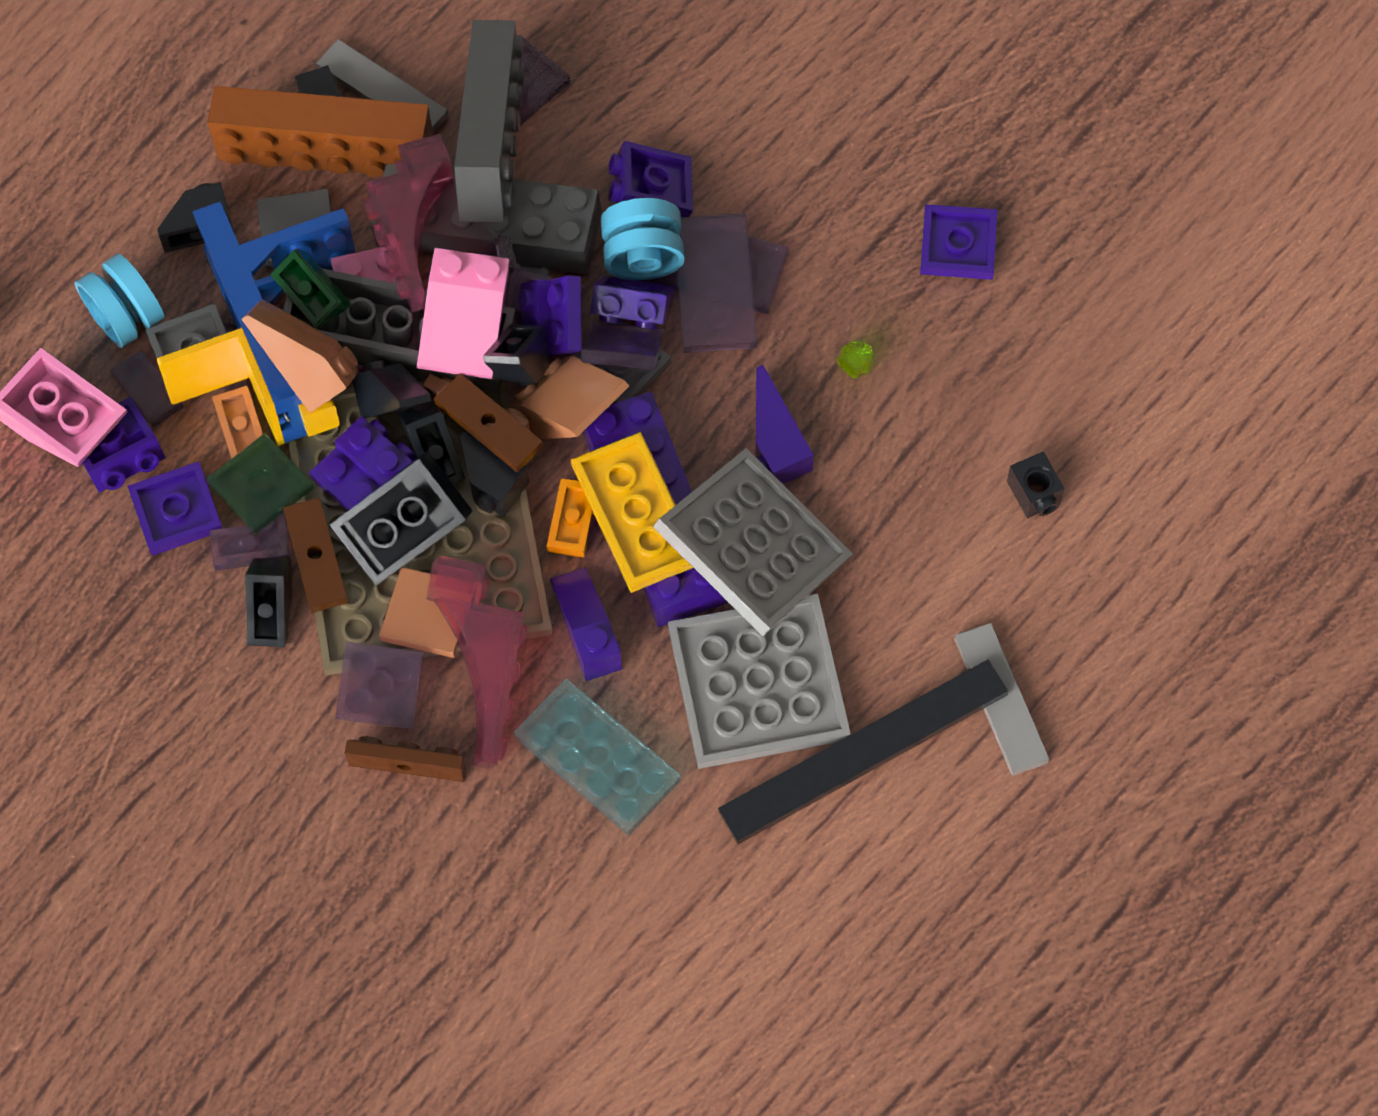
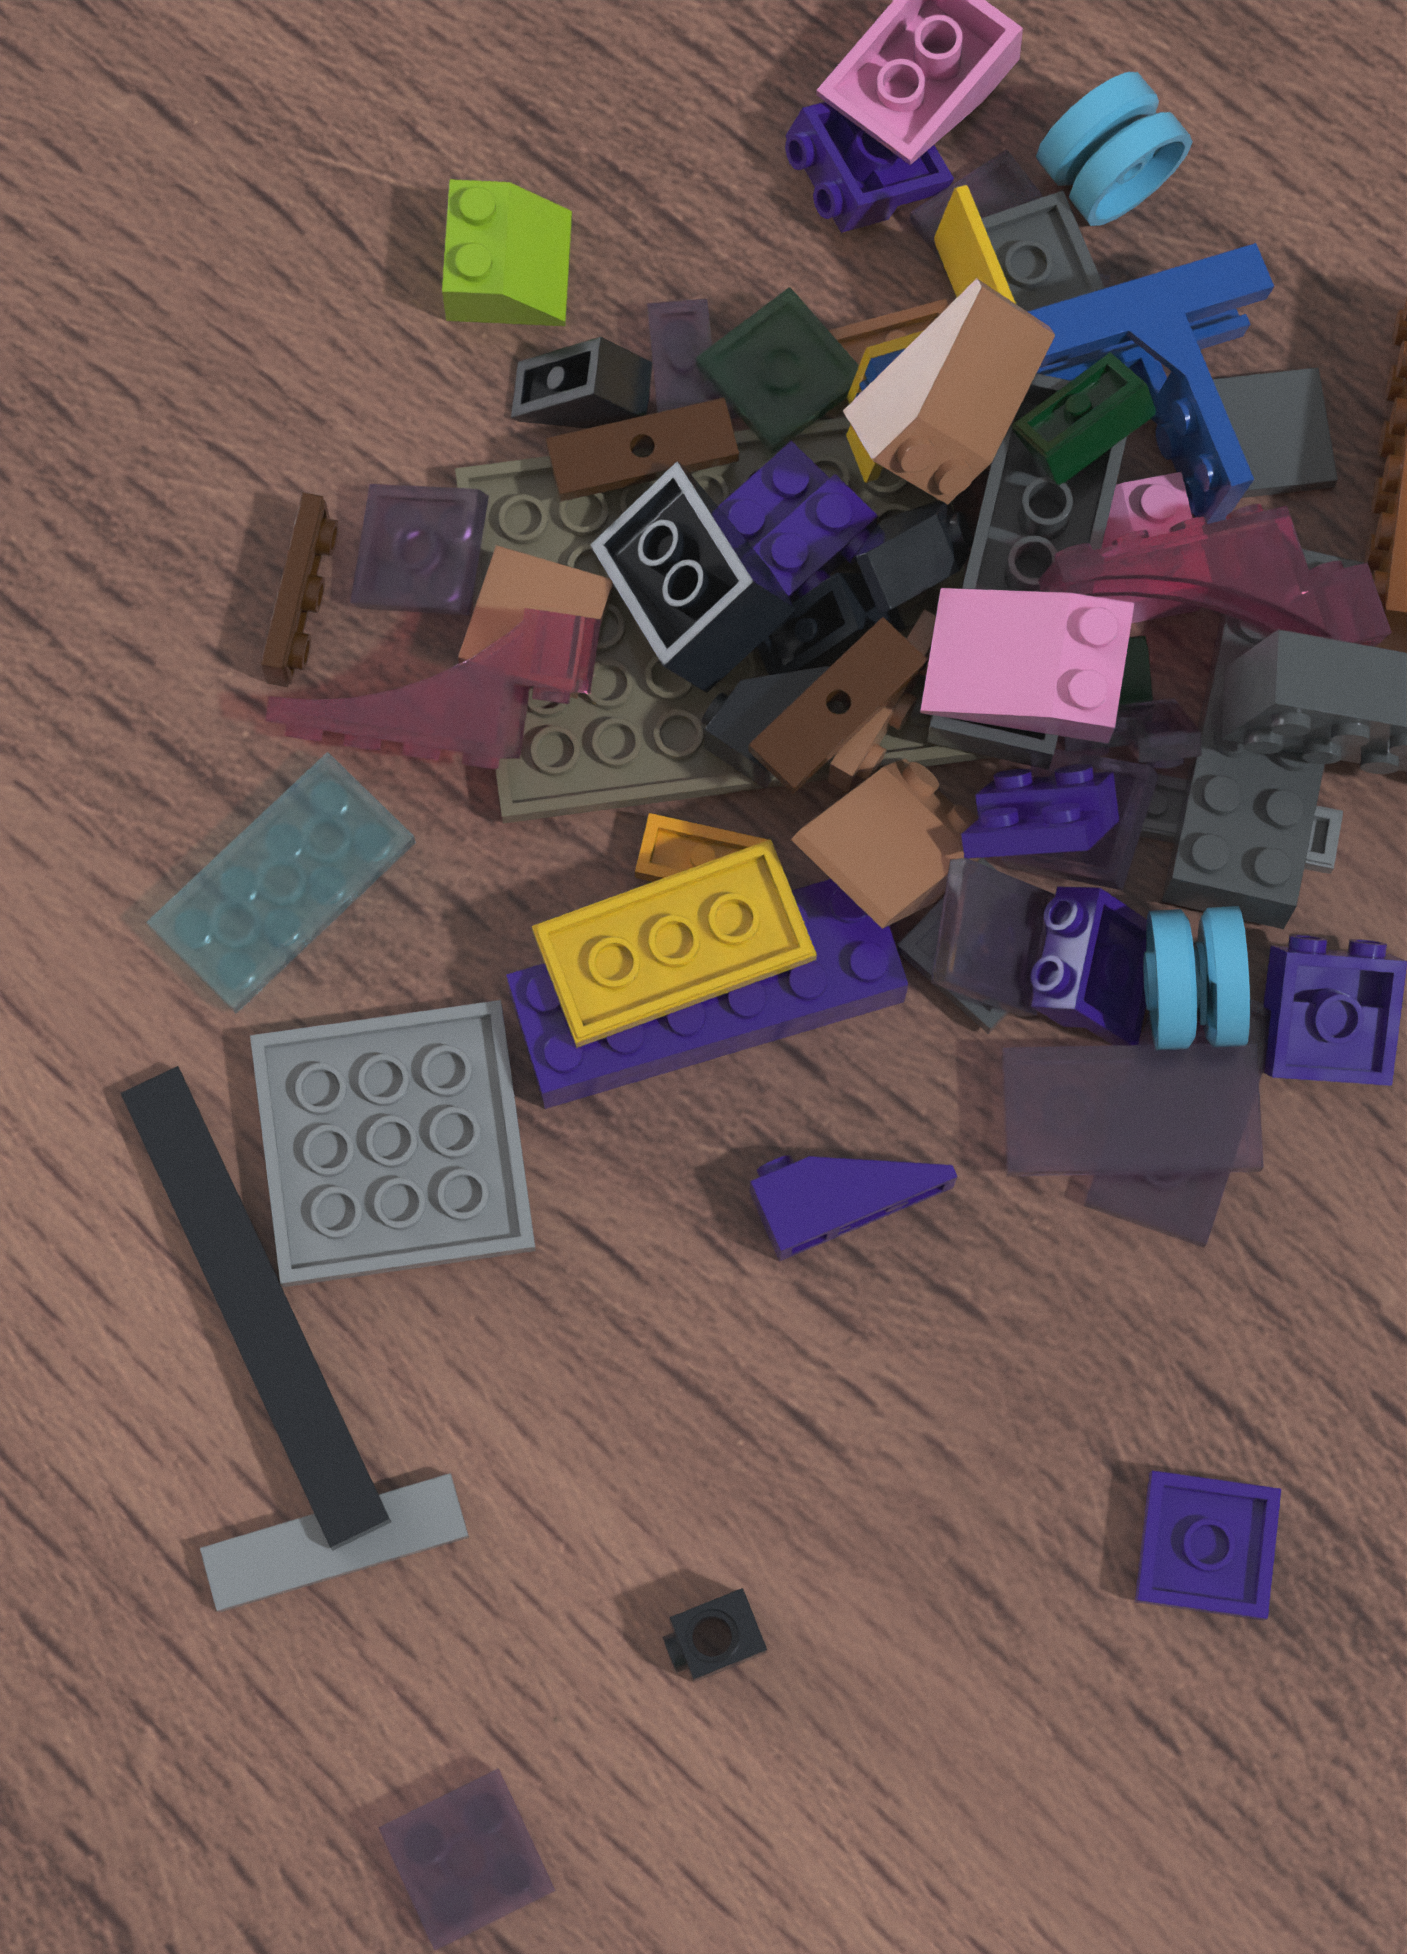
camera: 90 degrees right, 10 degrees up
dark purple plate [128,461,224,556] -> none
black slope [157,182,234,253] -> none
black slope [483,324,550,386] -> none
dark purple slope [550,567,622,681] -> none
light grey plate [653,448,853,636] -> none
clear neon green plate [836,340,875,379] -> none
none -> clear purple plate [378,1768,556,1951]
none -> lime slope [442,179,572,327]

